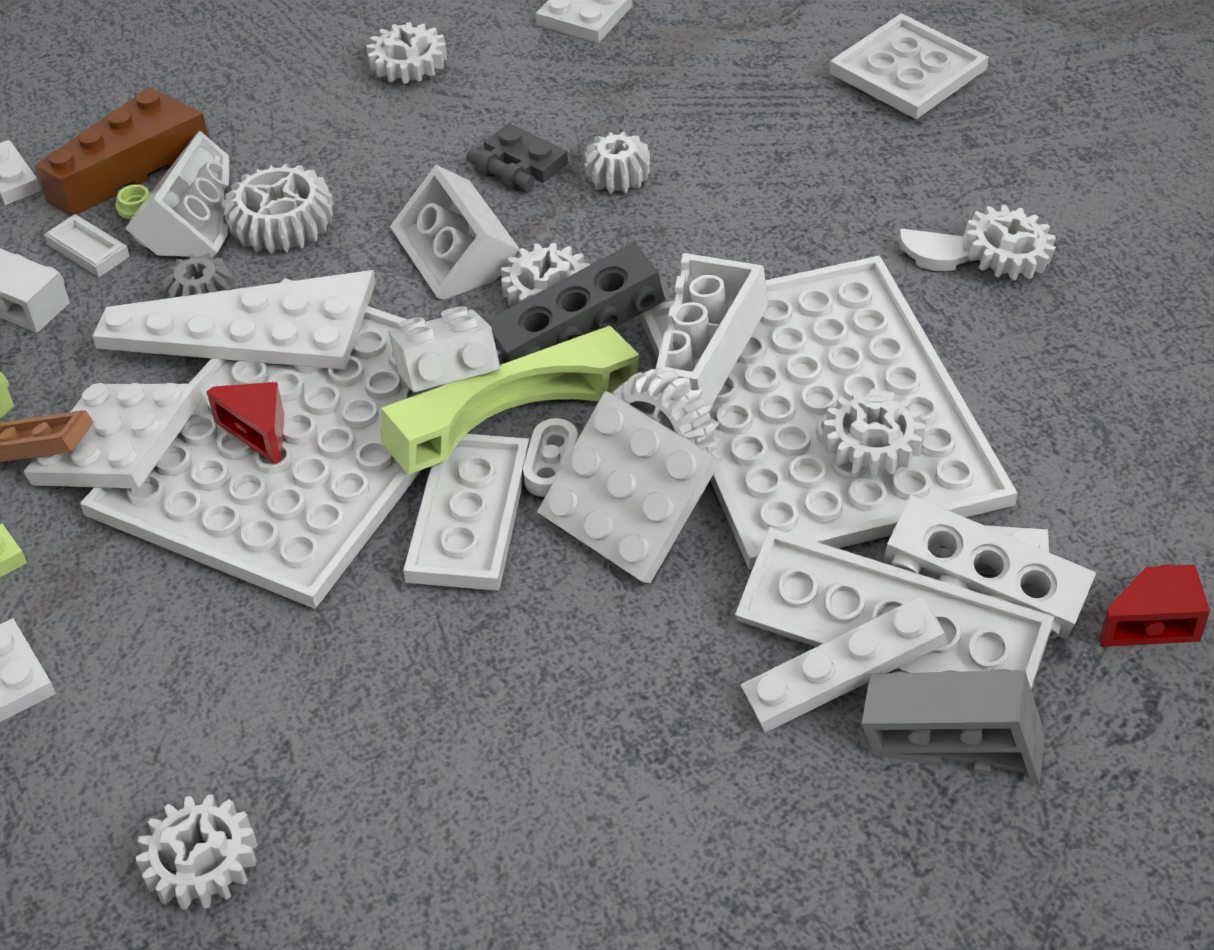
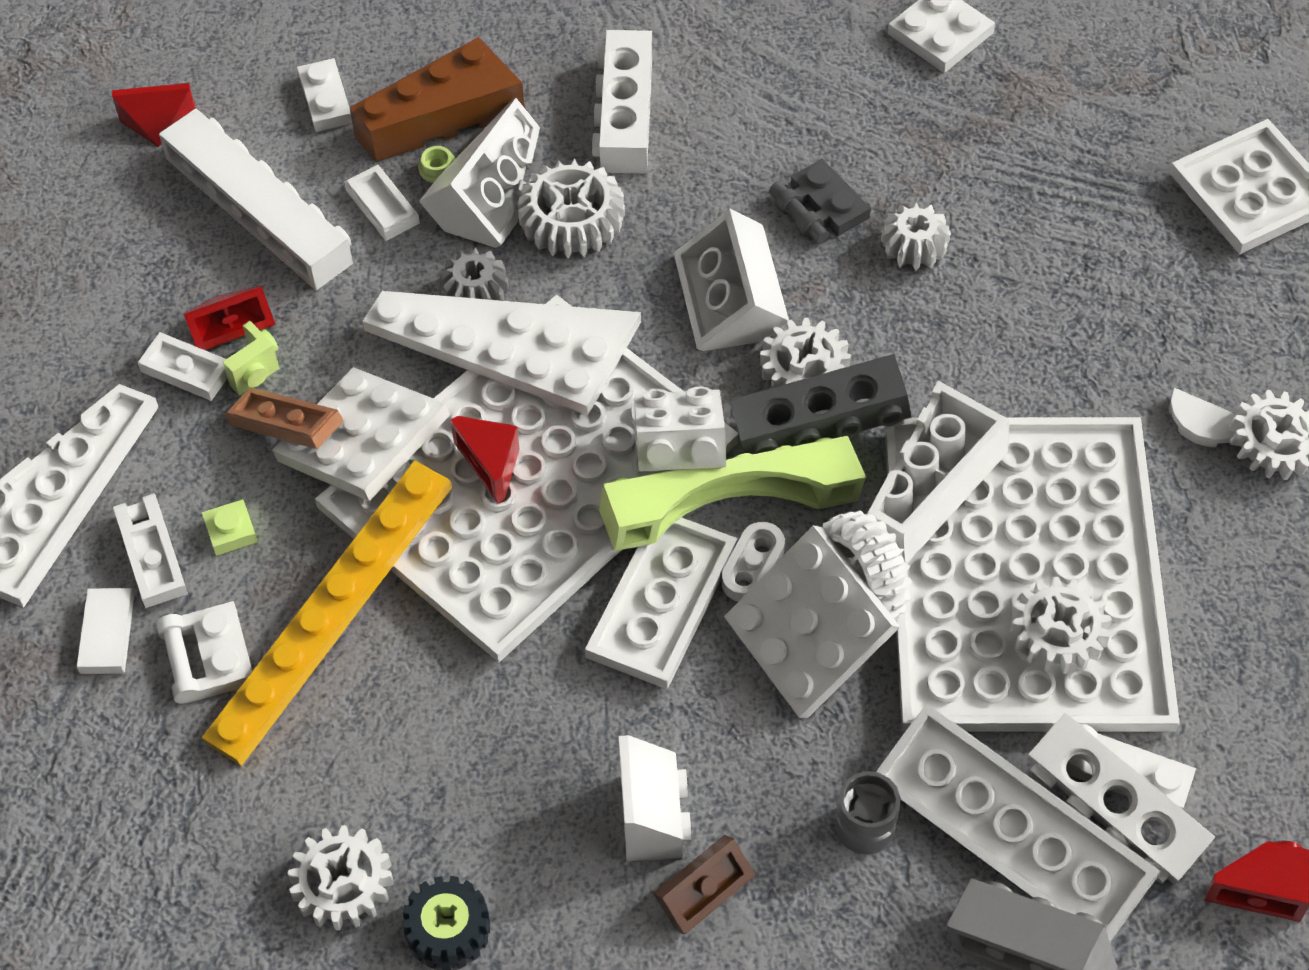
camera: 15 degrees right, 10 degrees up
white gear [366,22,447,83] -> none
white plate [741,596,948,733] -> none
none -> yellow plate [202,460,452,767]
none -> black wheel [402,876,490,970]
none -> white brick [592,30,652,174]
none -> white slope [619,735,691,862]
none -> reddish brown plate [653,835,755,935]
none -> flat silver wheel [835,771,901,855]

